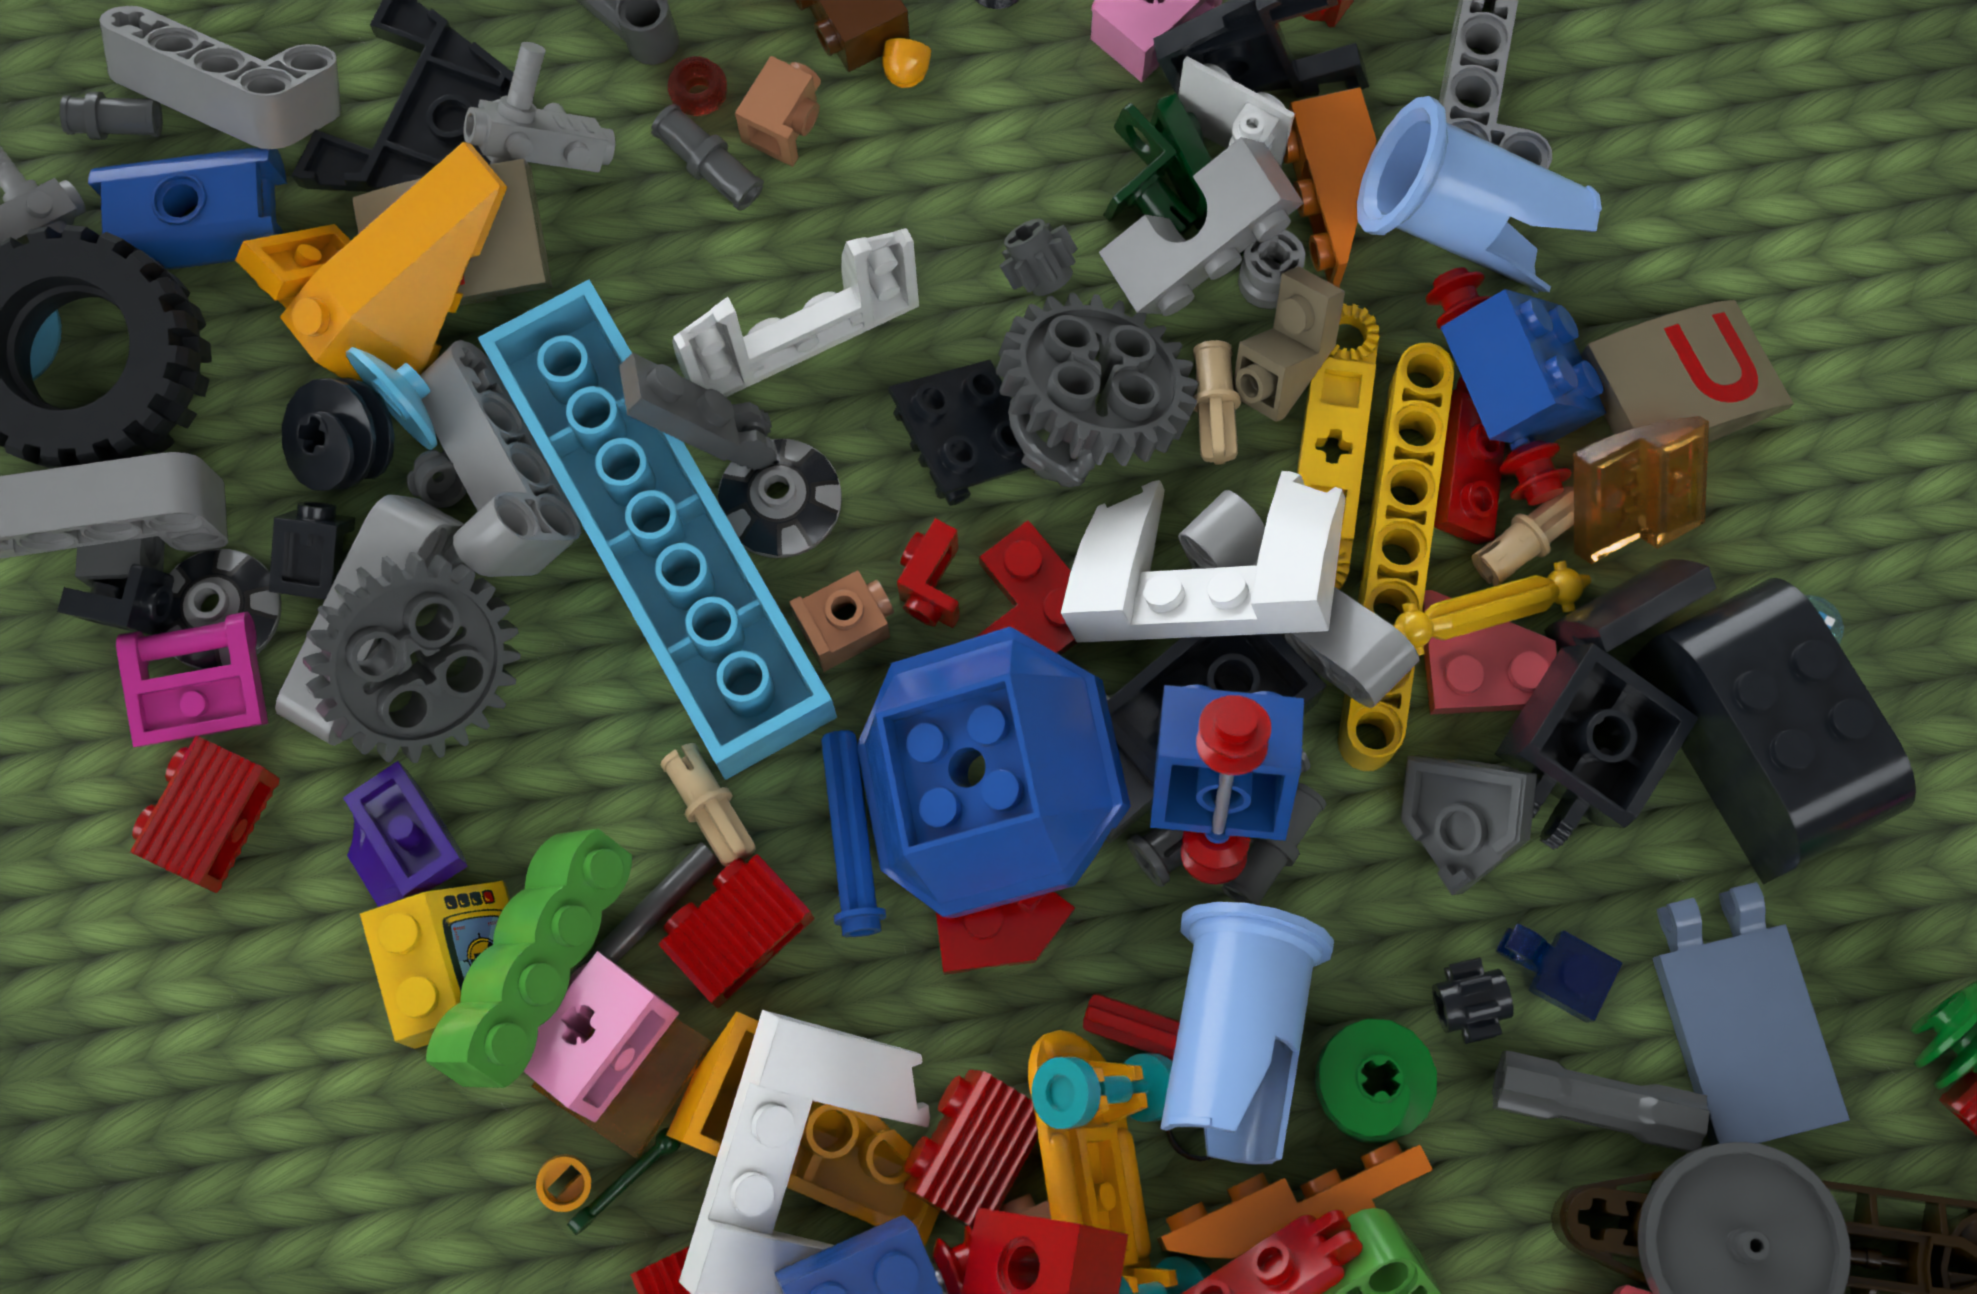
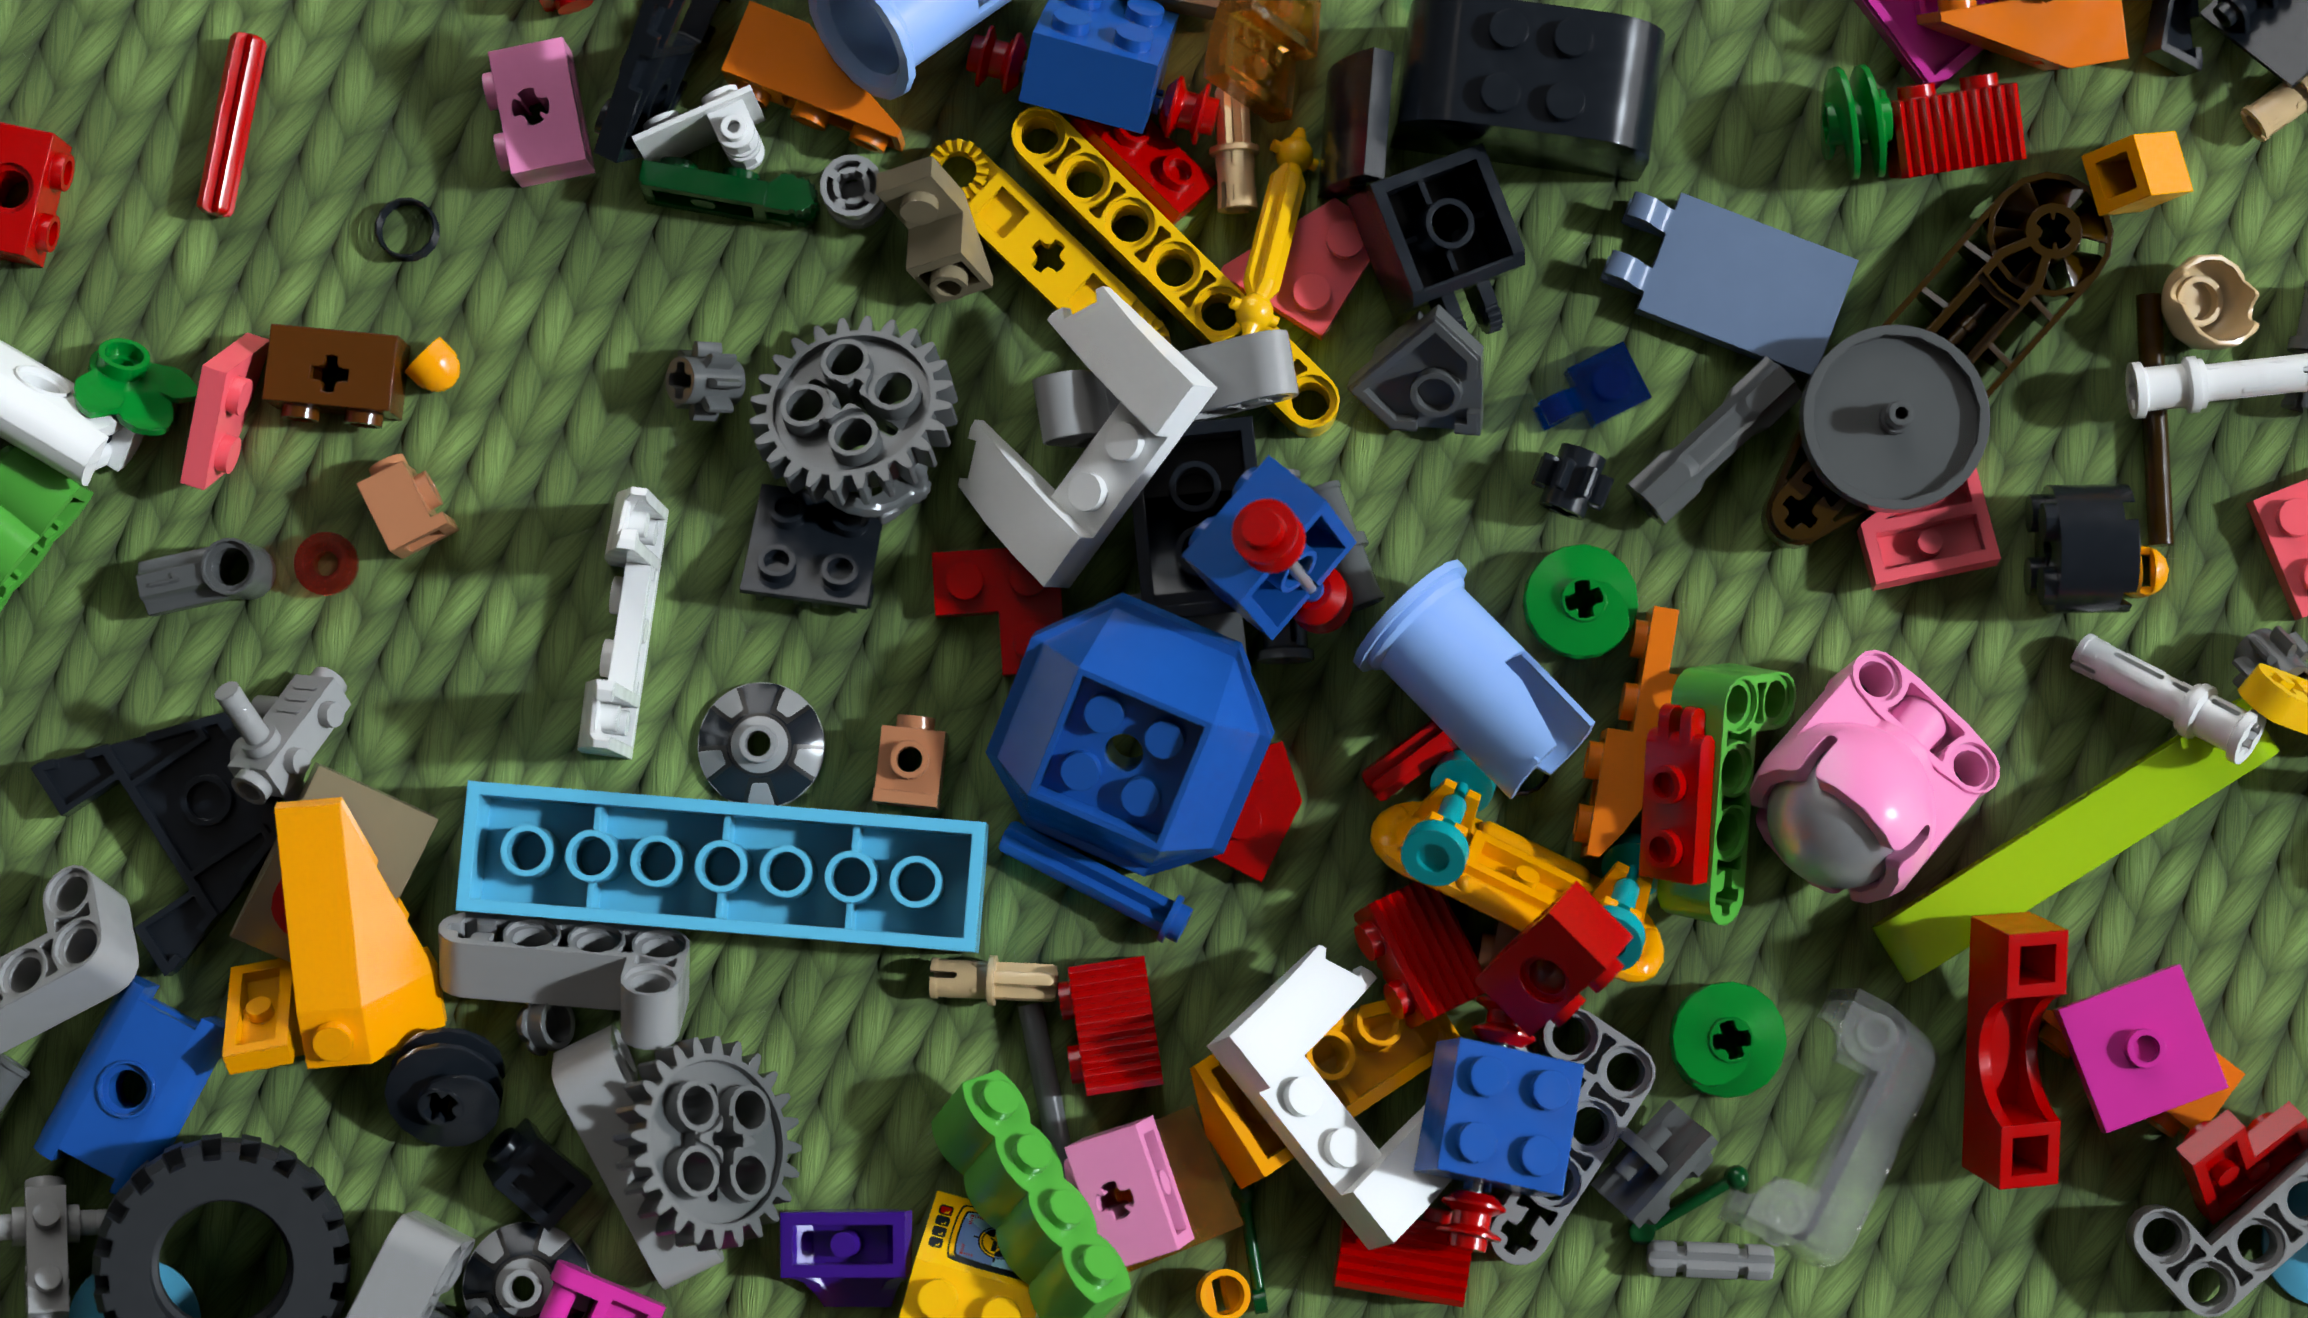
camera: 55 degrees left, 10 degrees up
medium azure dish [346,347,438,450] -> none
dark grey hinge [619,353,778,471] -> none
dark grey pin [651,104,764,211] -> none
red bracket [897,518,960,628] -> none
light grey arch [1099,137,1304,316] -> none
dark green bracket [1103,103,1199,235] -> none
tan axle [1193,340,1241,465] -> none

